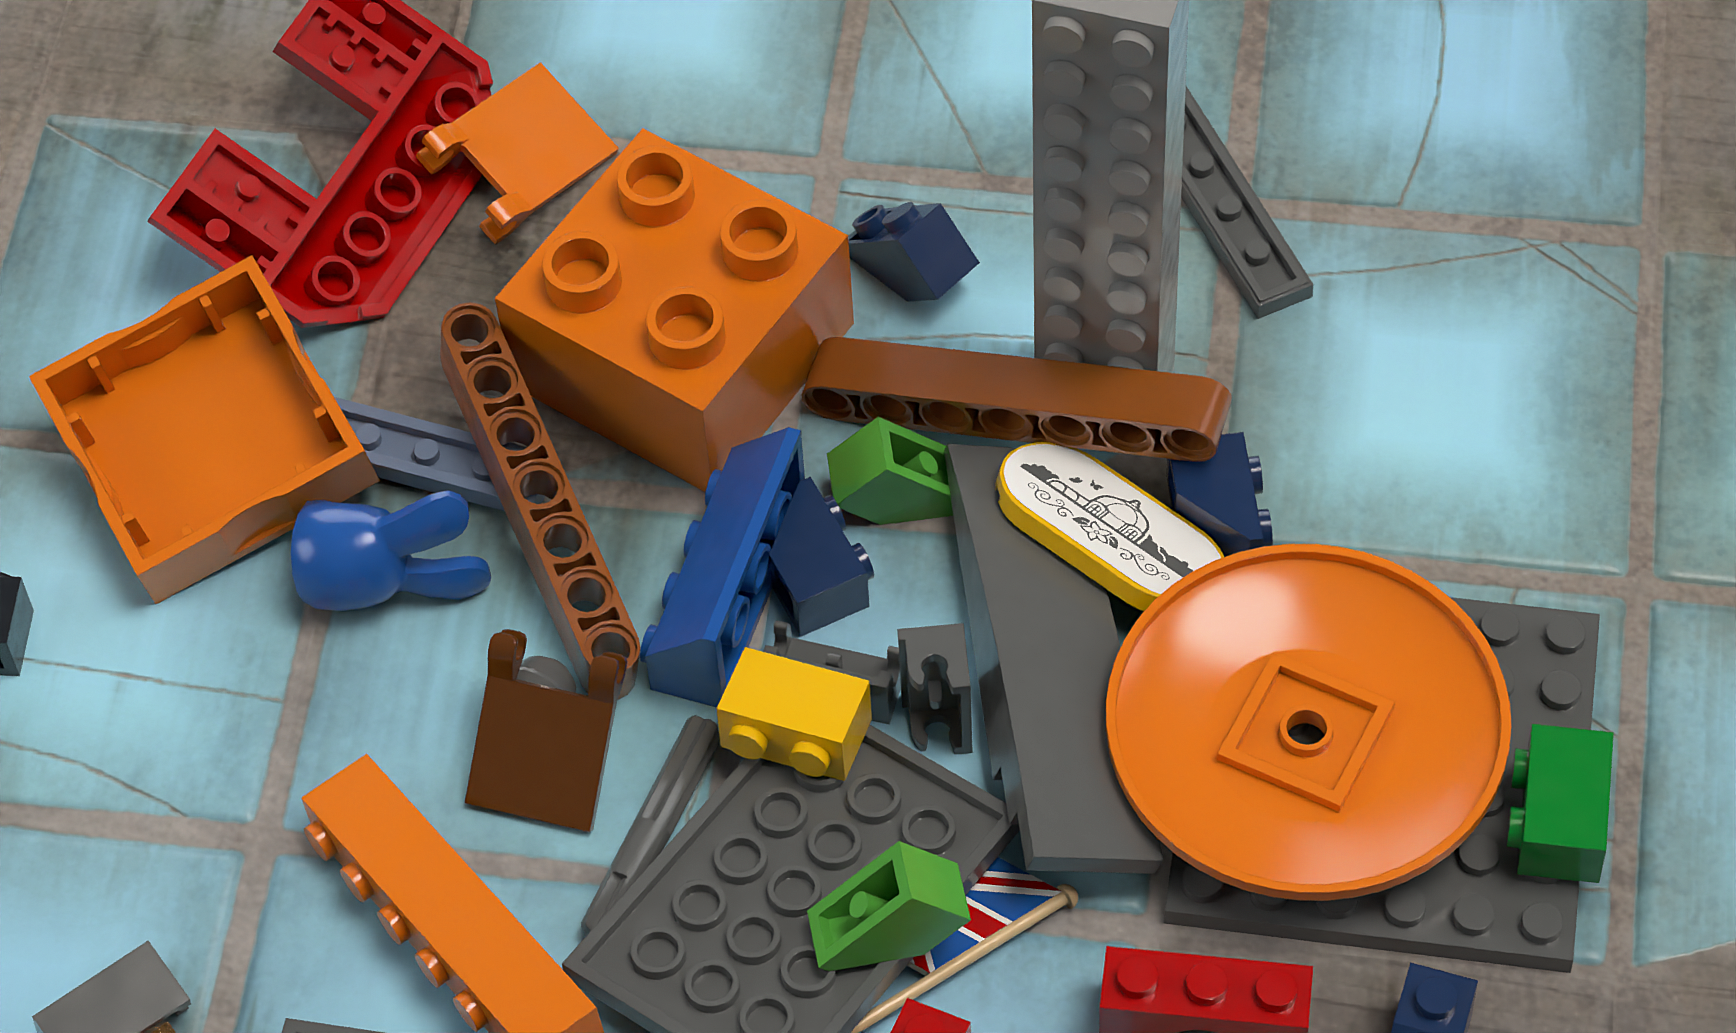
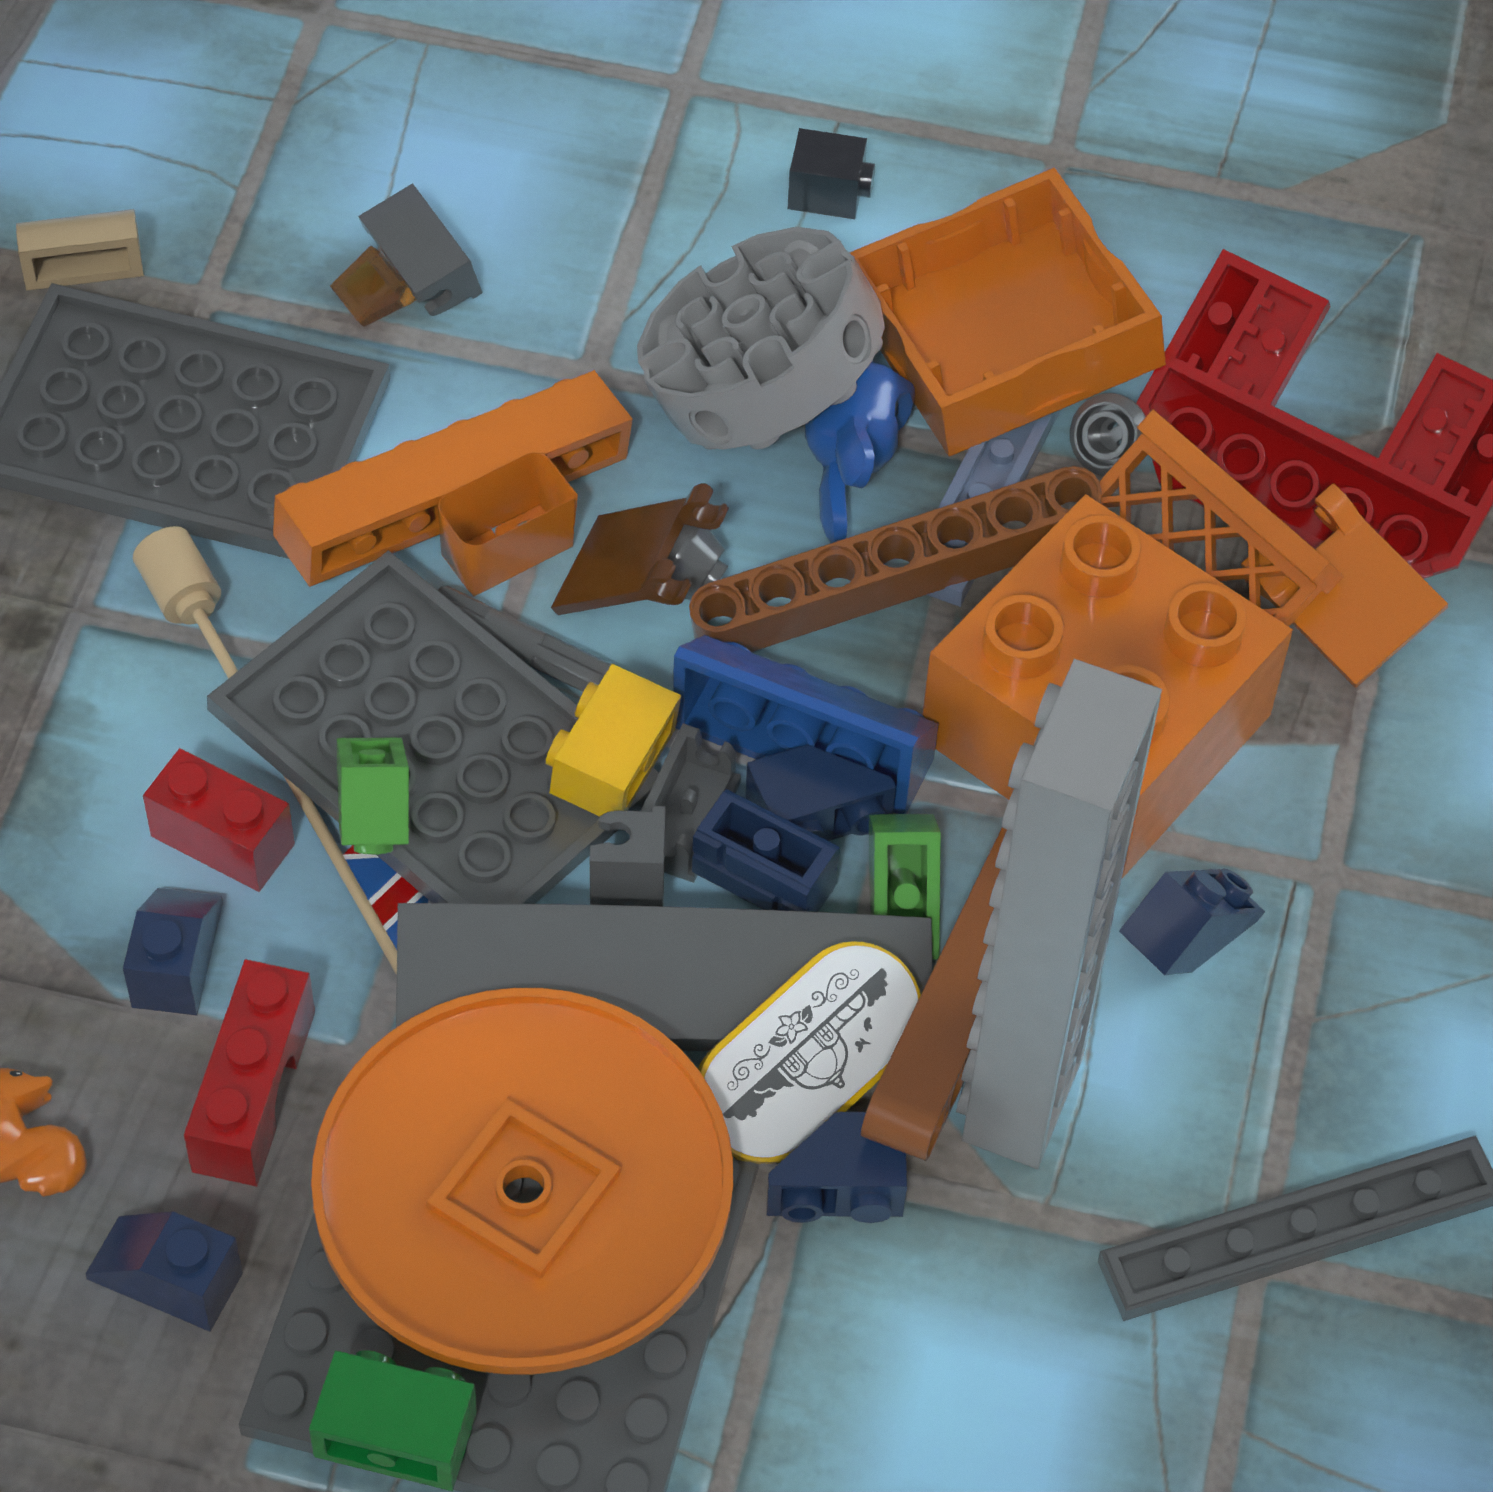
camera: 90 degrees right, 0 degrees up
none -> orange piece [438,452,578,597]
none -> light grey brick [637,227,885,450]
none -> dark blue brick [692,789,840,912]
none -> dark grey cone [1070,393,1146,476]
none -> orange fence [1099,410,1344,626]

